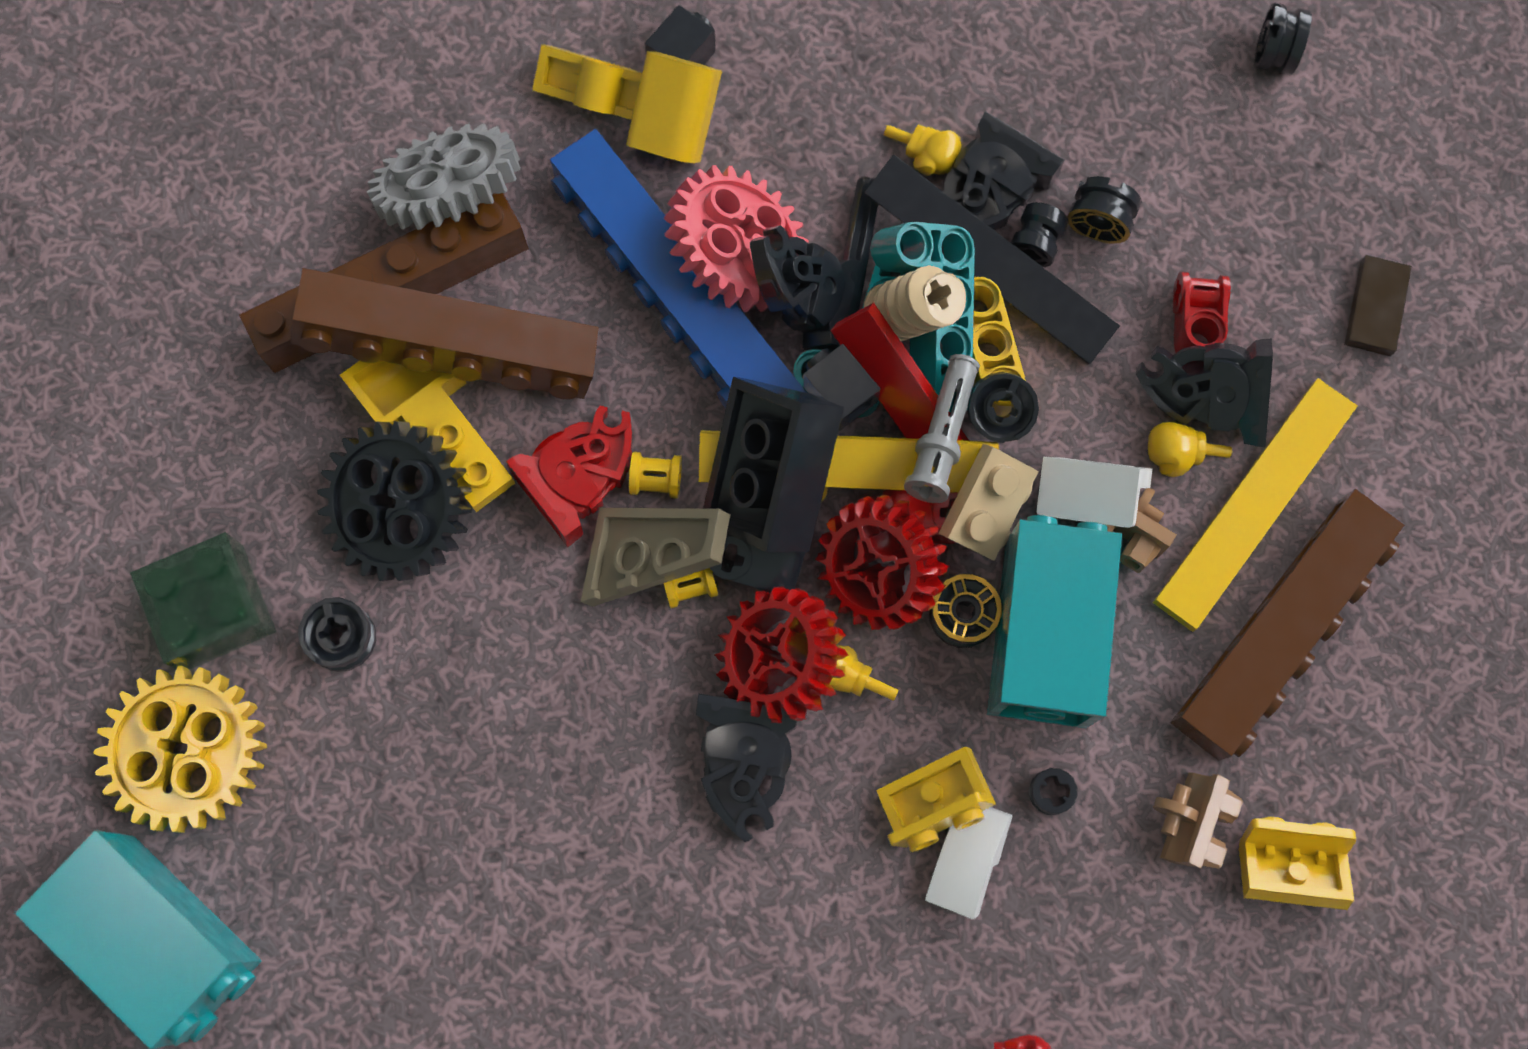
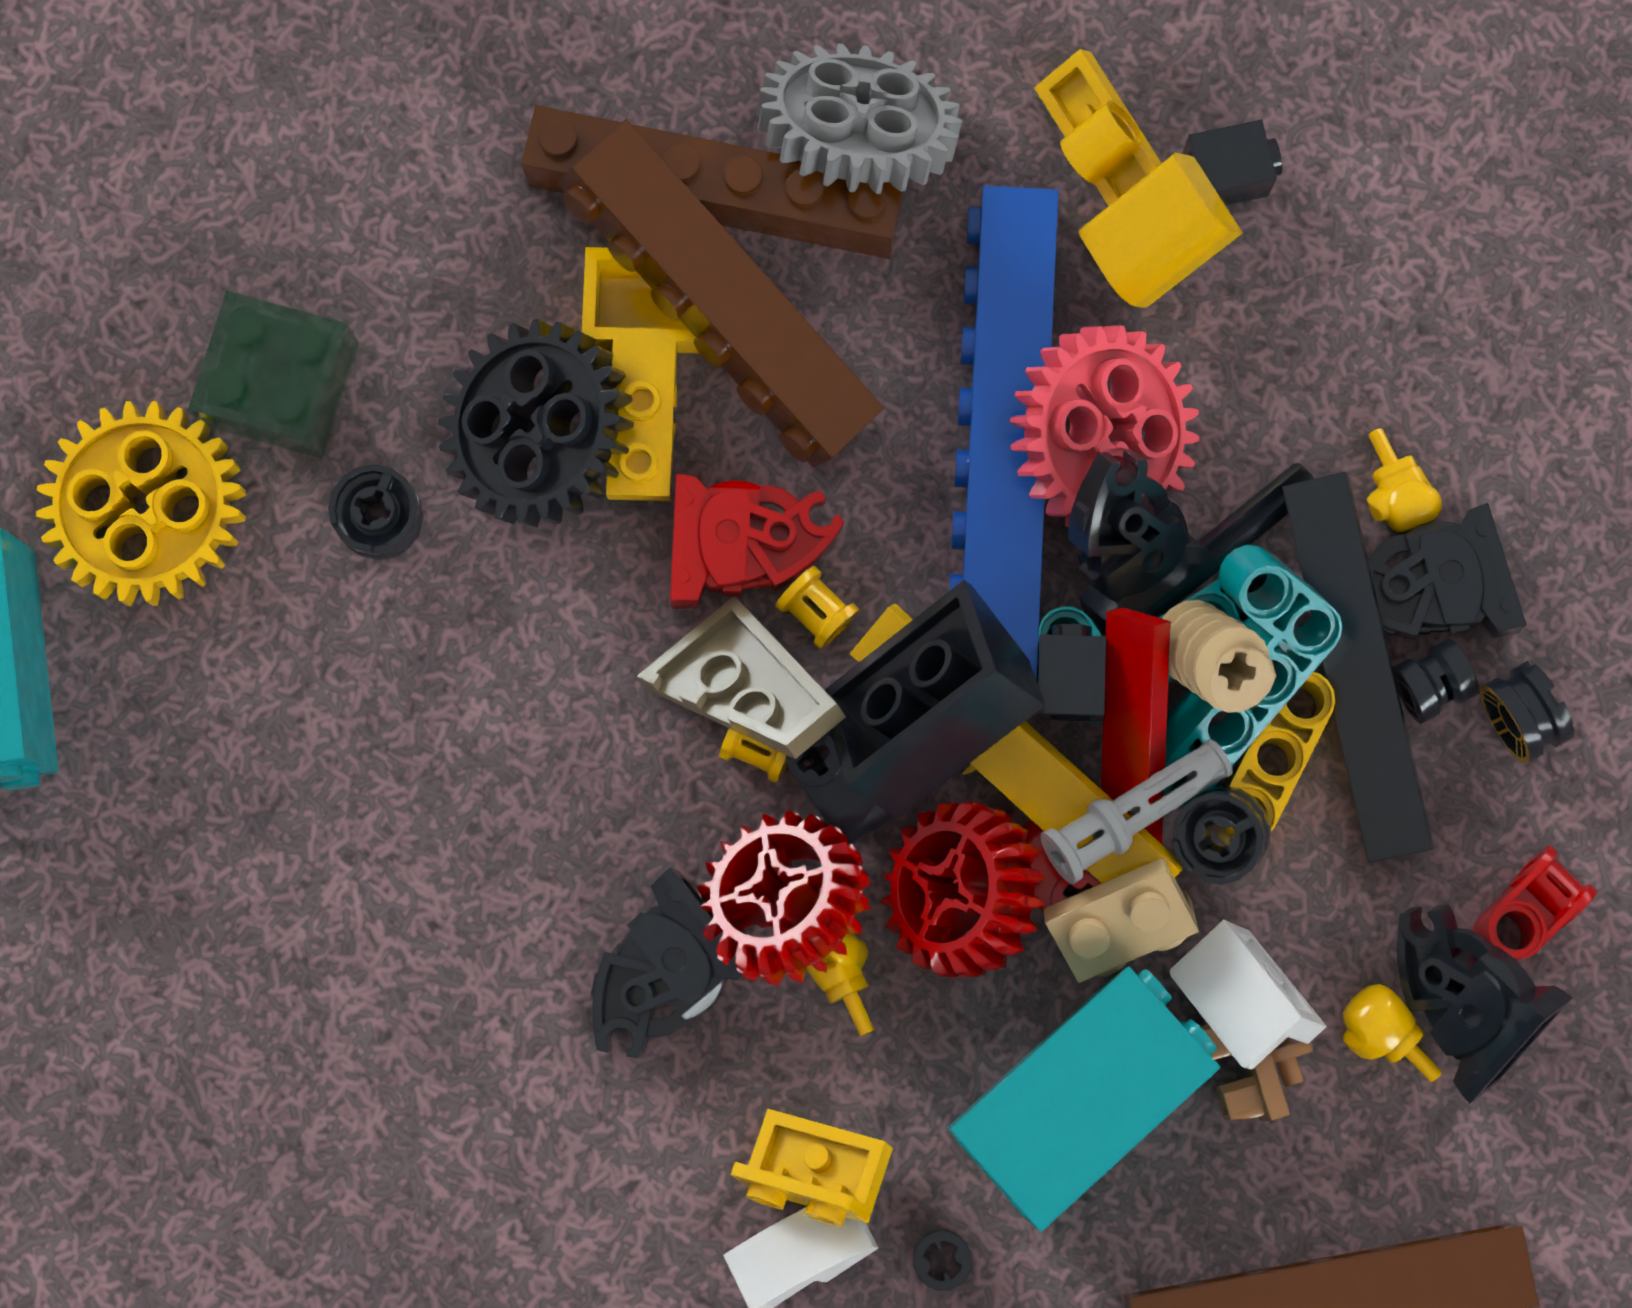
camera: 45 degrees right, 5 degrees up
black wheel [929,574,1002,648] -> none
yellow tile [1152,378,1358,632] -> none

